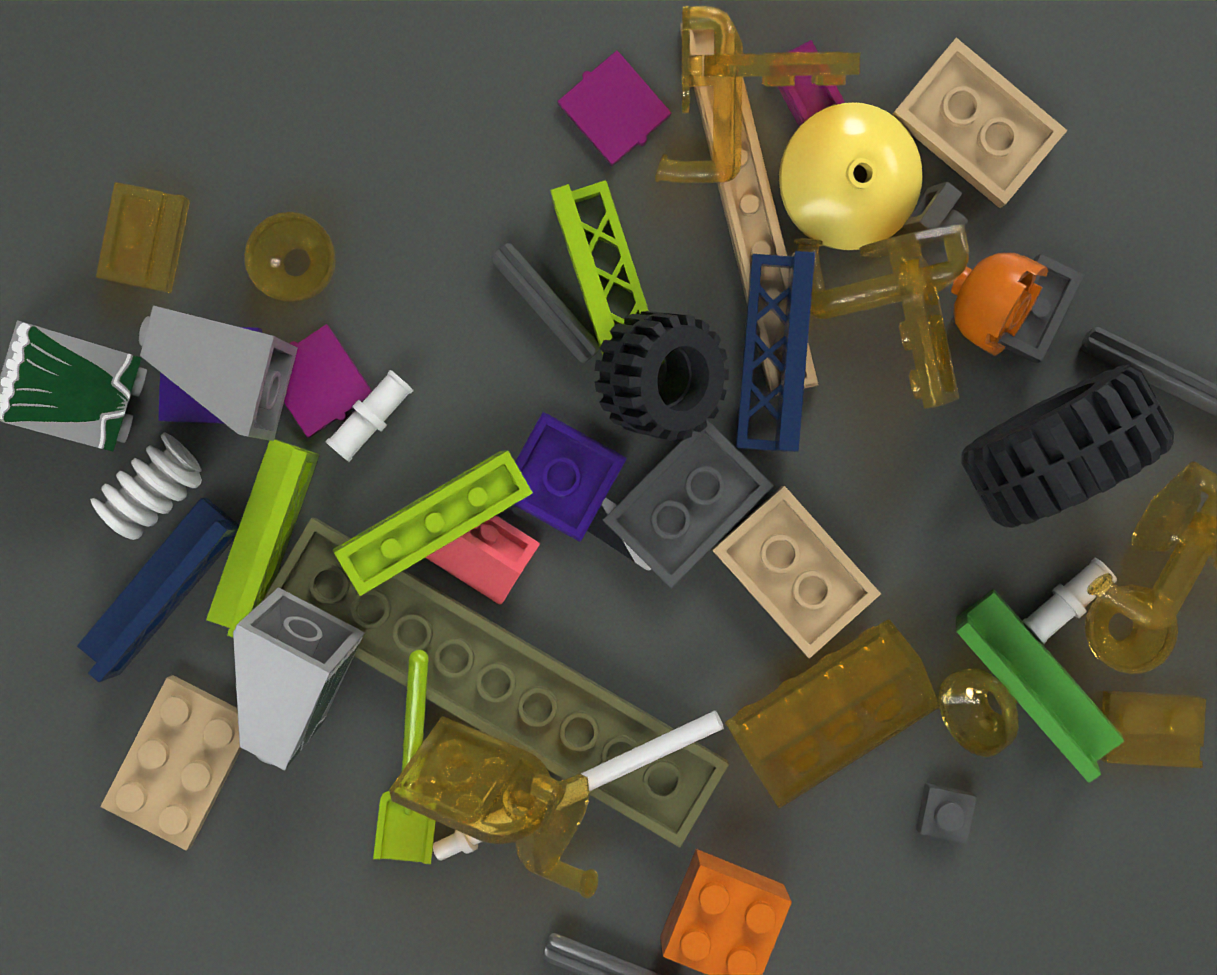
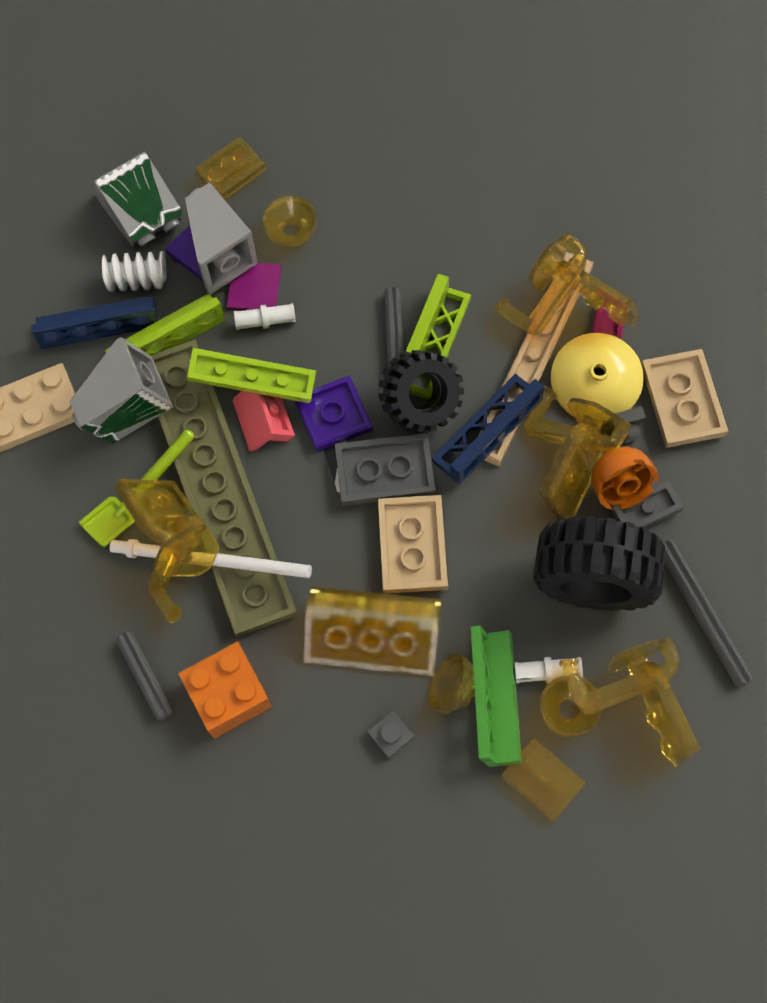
camera: 35 degrees right, 20 degrees down
magenta piece [557,50,672,166] -> none

